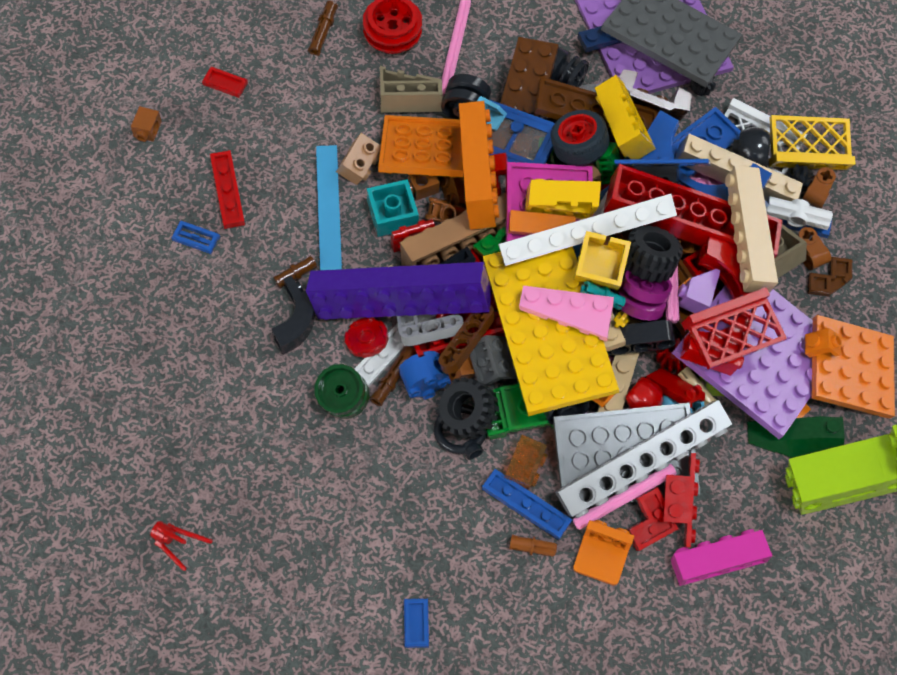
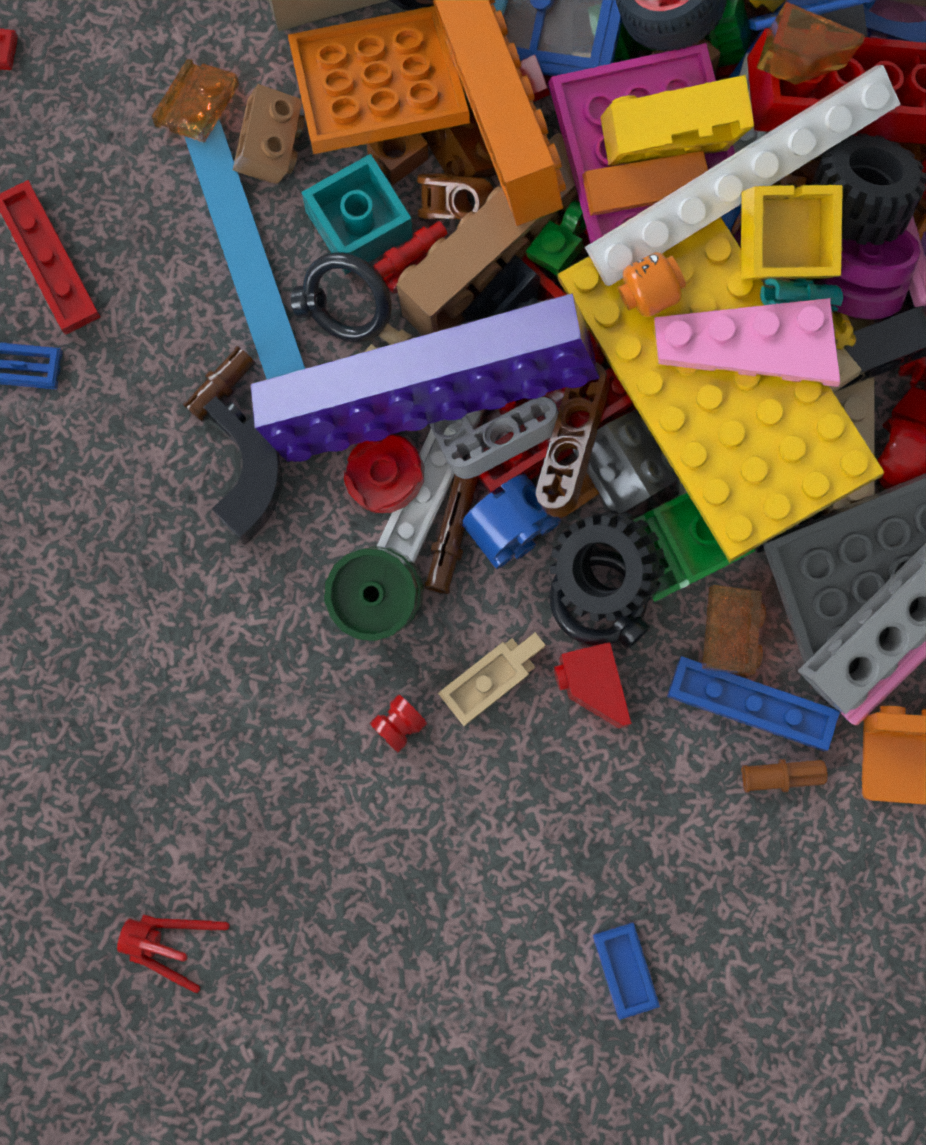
camera: 15 degrees left, 15 degrees up
none -> clear orange plate [151,58,240,143]
none -> black piece [291,252,392,342]
none -> red wheel [369,694,428,753]
none -> tan hinge [438,632,546,727]
none -> red slope [554,642,631,729]
none -> orange head [618,252,686,317]
none -> clear orange slope [757,2,865,84]

